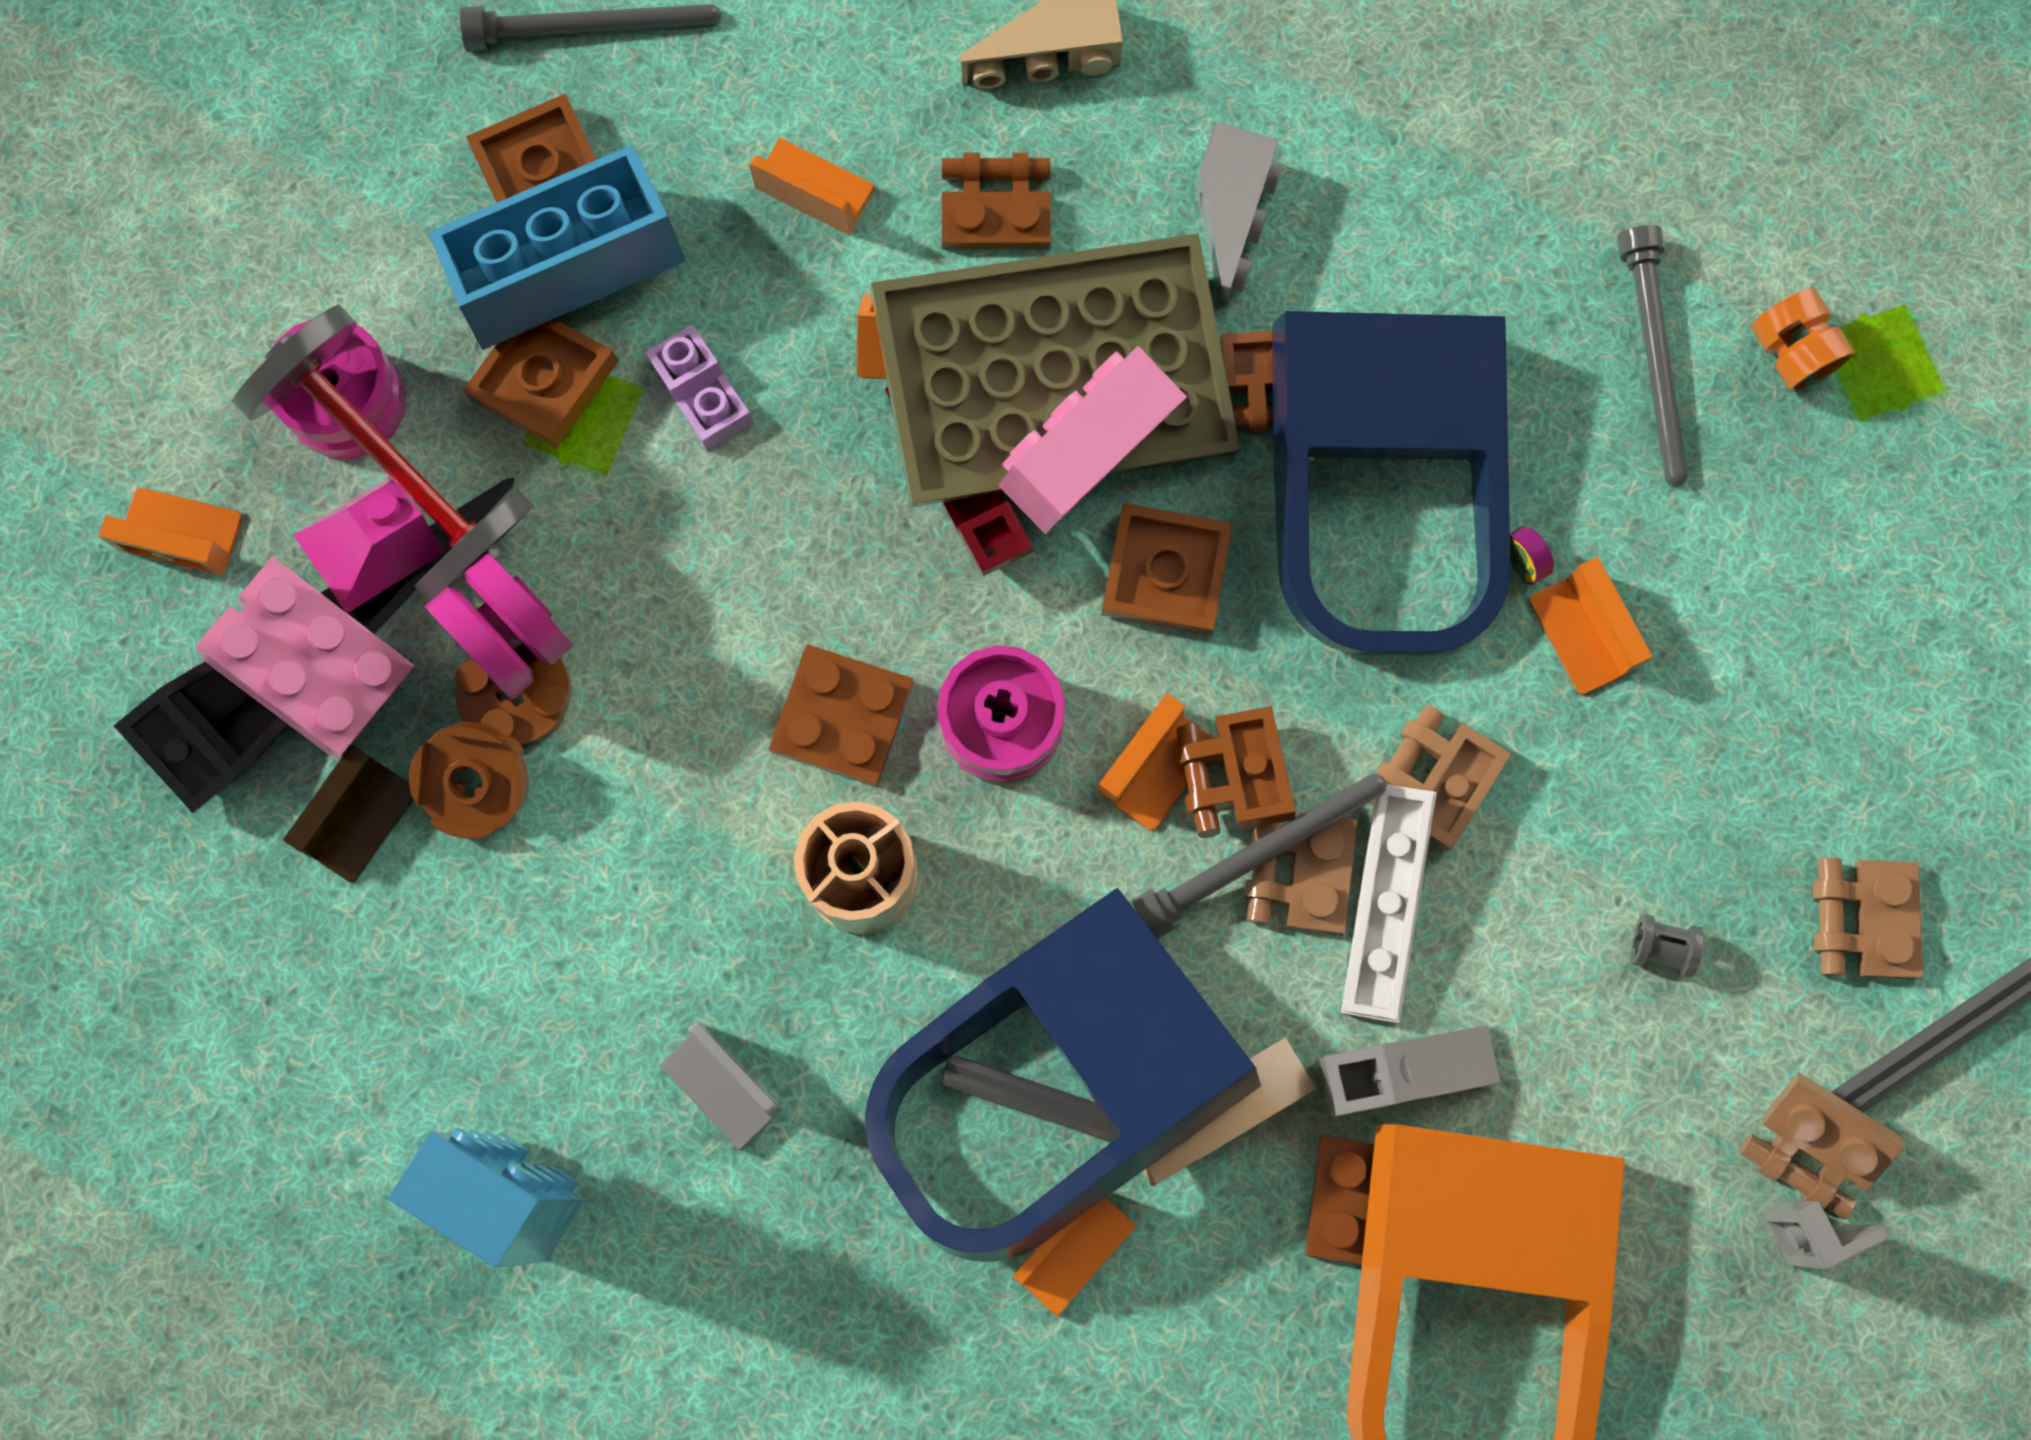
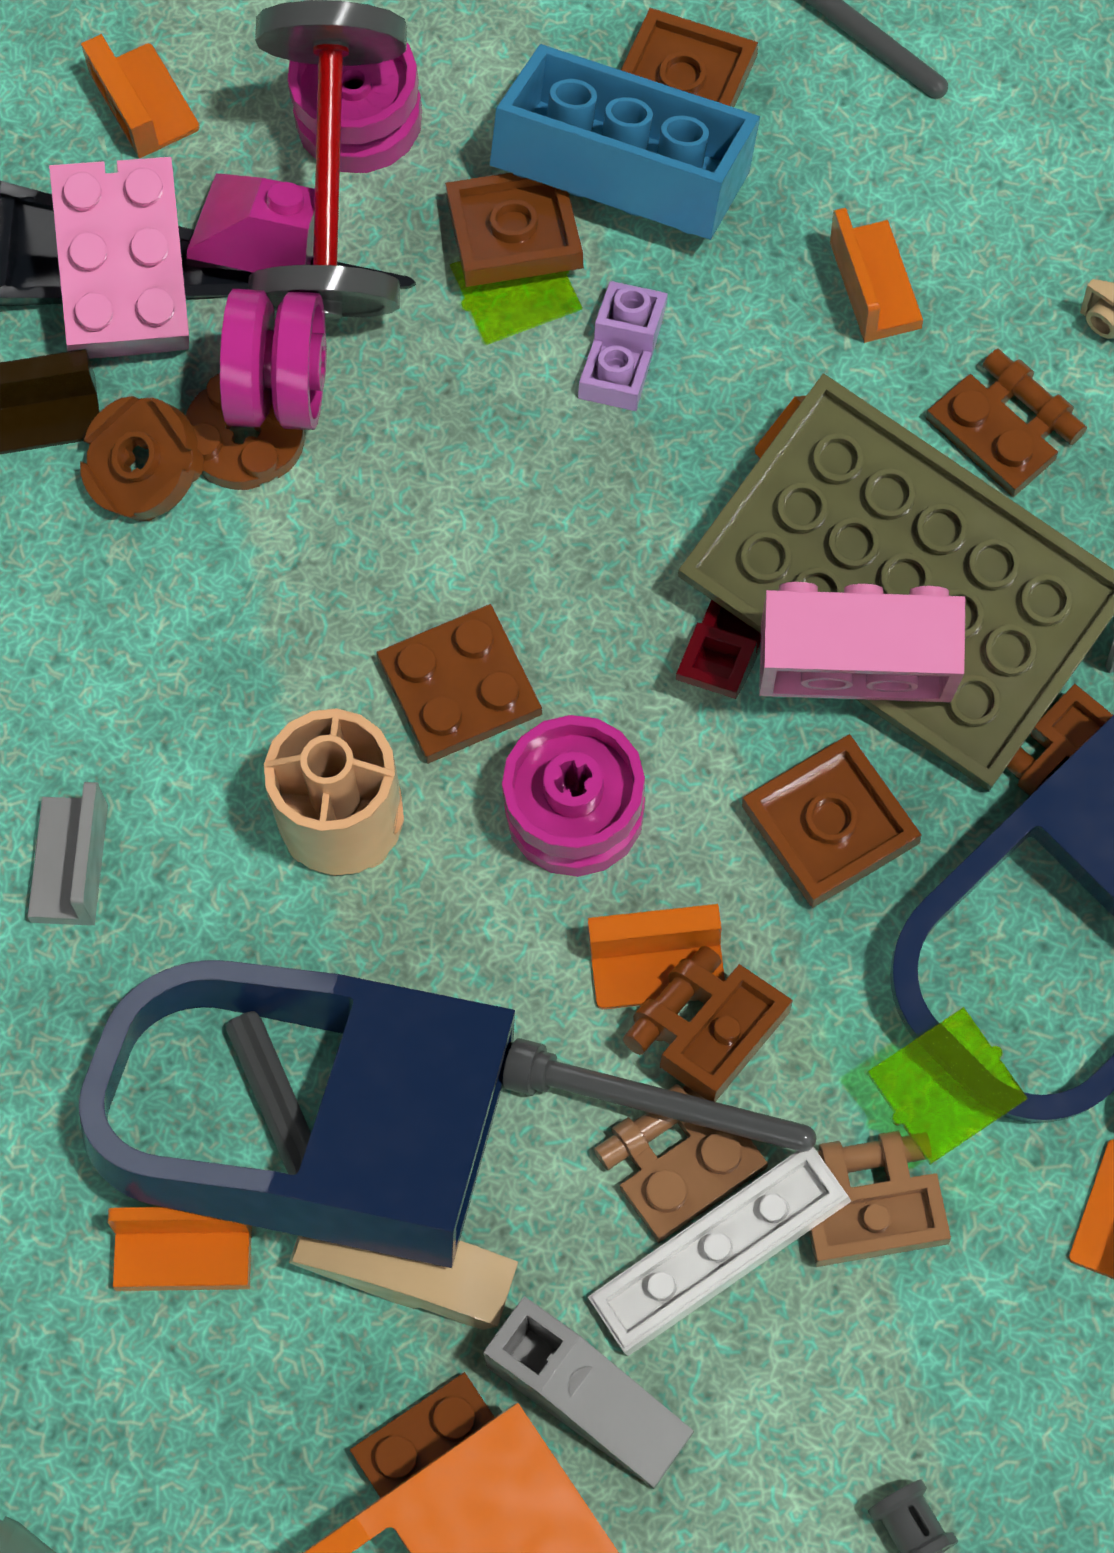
camera: 50 degrees right, 10 degrees down
none -> clear neon green piece [867,1007,1028,1165]

